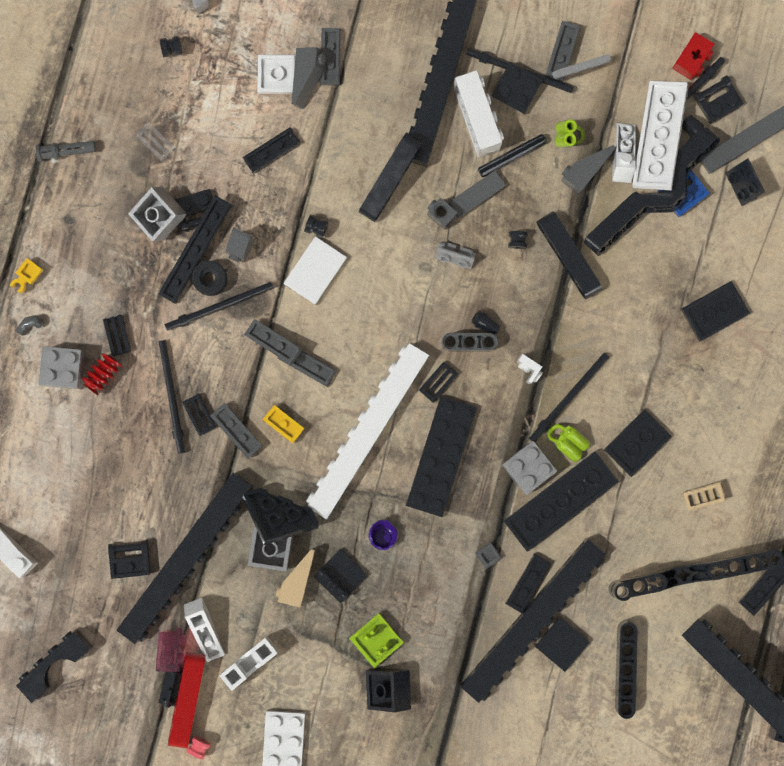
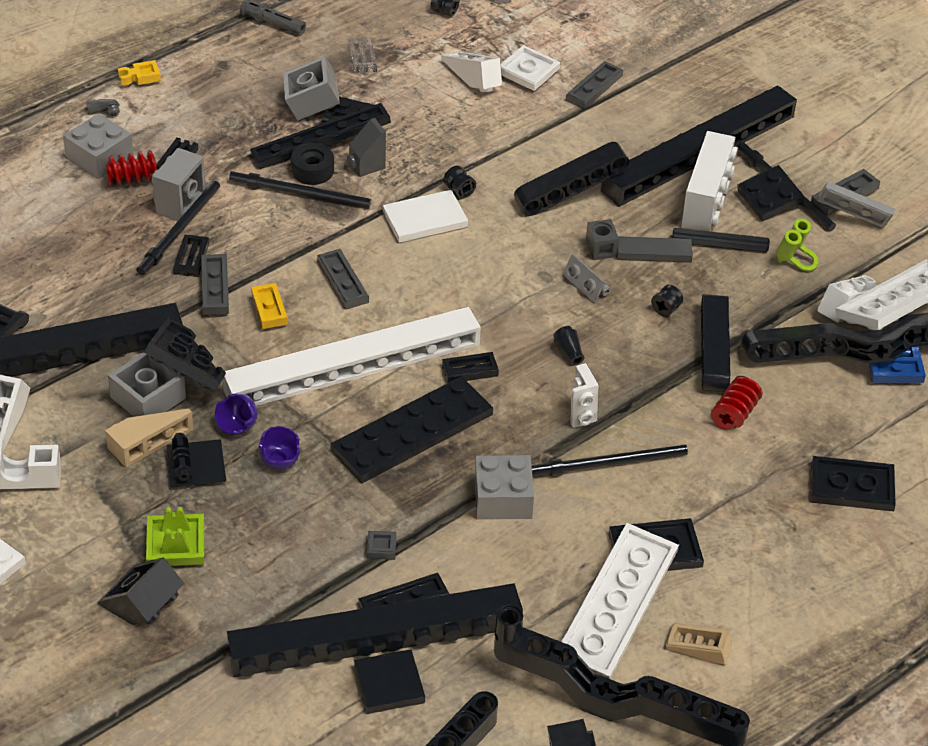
camera: 35 degrees right, 40 degrees down
black tile [242,127,301,174] -> none
dark grey plate [244,319,302,366] -> none
dark grey slope [291,47,326,109] -> none
dark grey beam [441,333,498,352] -> none
black plate [503,451,619,552] -> none
lime piece [548,424,590,462] -> none
dark grey slope [561,145,616,195] -> none
none -> light grey brick [152,148,206,221]
none -> dark purple hair [214,393,258,435]
none -> white slope [441,51,502,92]
none -> white plate [562,523,679,679]
none -> red piece [711,376,763,430]

